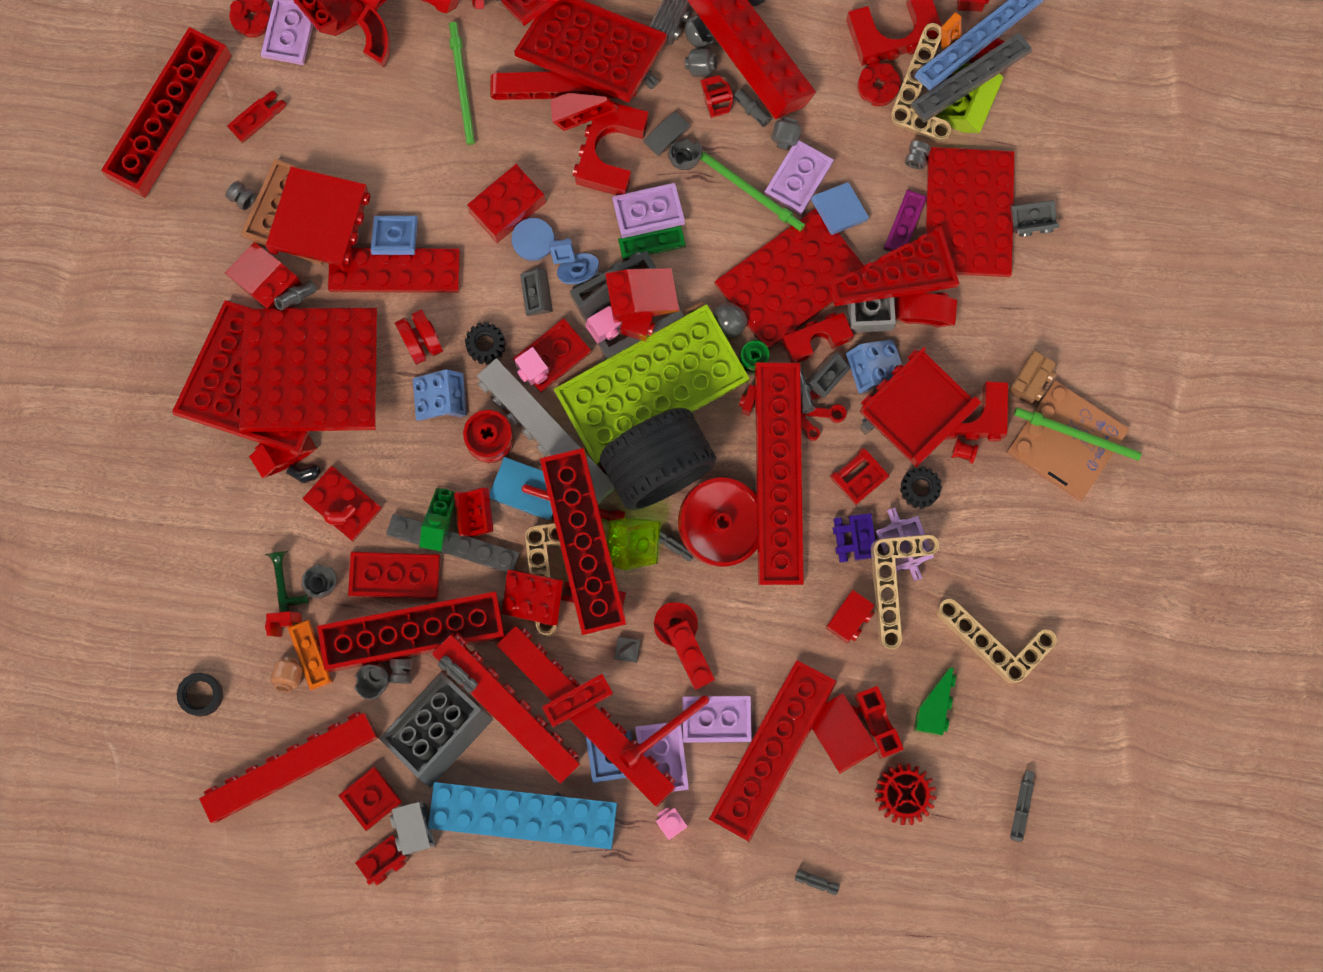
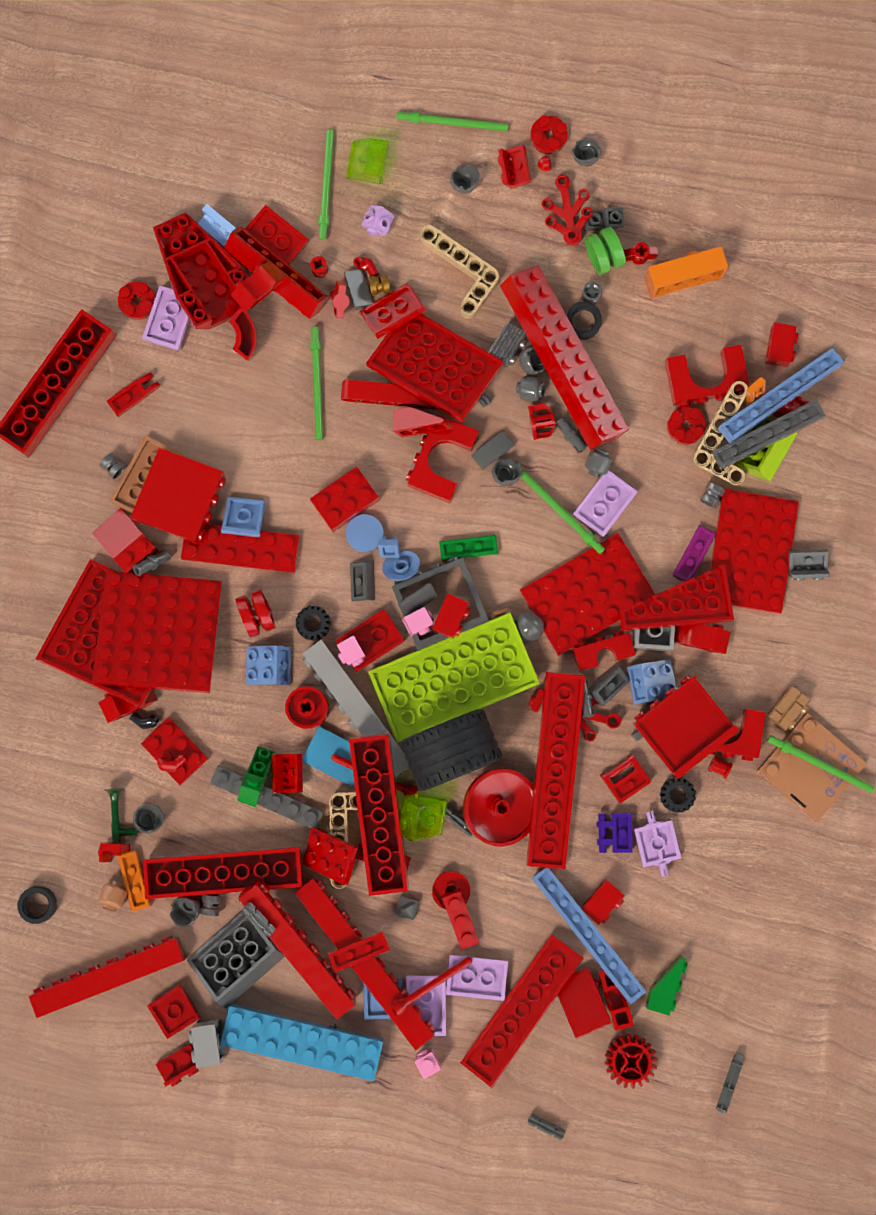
camera: 10 degrees right, 5 degrees up
red tile [348,551,440,599] -> none
red slope [605,268,679,323] -> none
lavender plate [612,183,685,238] -> none
green wheel [740,341,769,375] -> none
medium blue tile [811,182,869,235] -> none
tan beam [871,534,939,649] -> none
tan beam [936,599,1057,684] -> none
none -> medium blue plate [532,868,646,1005]

